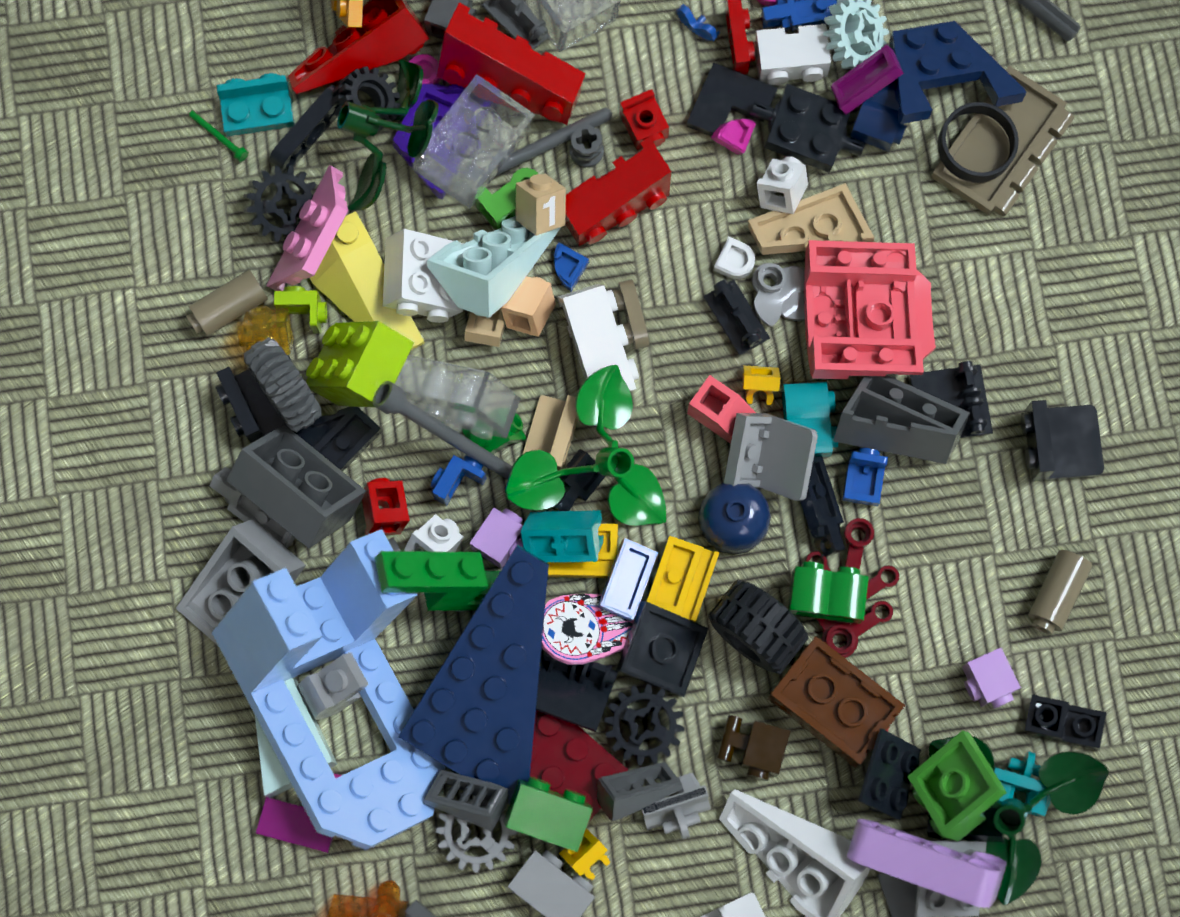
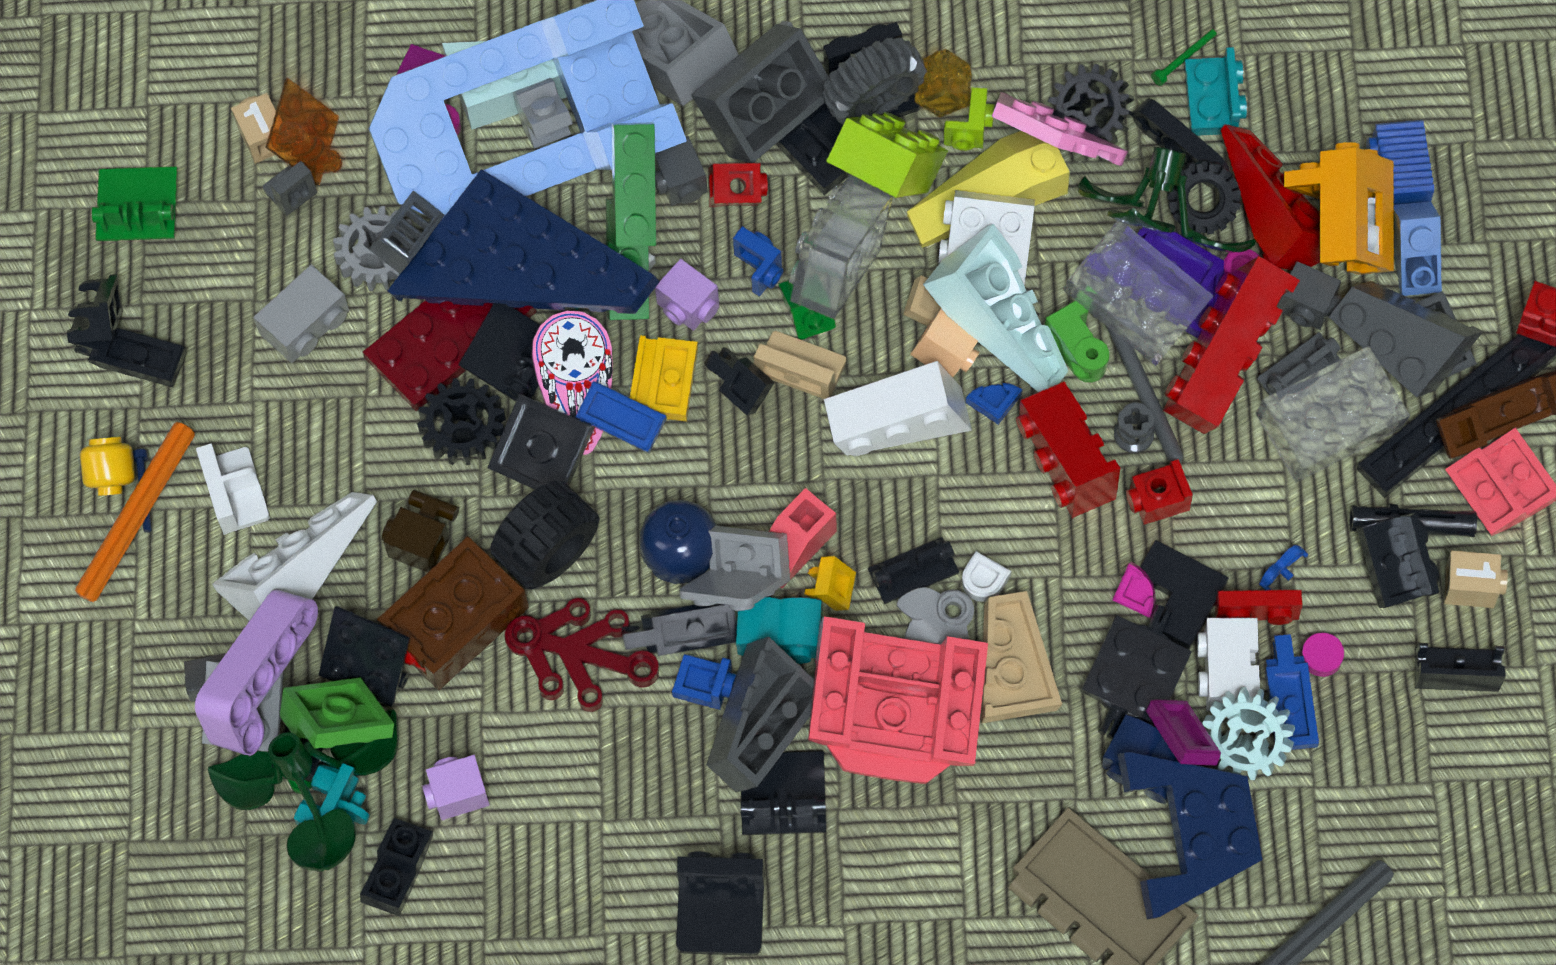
camera: 100 degrees right, 10 degrees down
dark tan brick [186,269,268,337] -> none
dark grey piece [373,381,512,479] -> none
white brick [404,514,463,552] -> none
brick [503,776,593,852] -> none
green plant [505,365,666,526] -> none
tan brick [516,174,566,236] -> none
teal hinge [521,510,604,562] -> none
yellow tile [559,828,610,880] -> none
dark grey slope [597,762,682,822] -> none
dark tan plate [613,279,650,350] -> none
light grey hips [642,773,711,840] -> none
yellow plate [647,535,719,623] -> none
white brick [757,157,808,214] -> none
green brick [788,561,869,624] -> none
black tyre [938,102,1019,183] -> none
dark tan brick [1028,550,1093,635] -> none

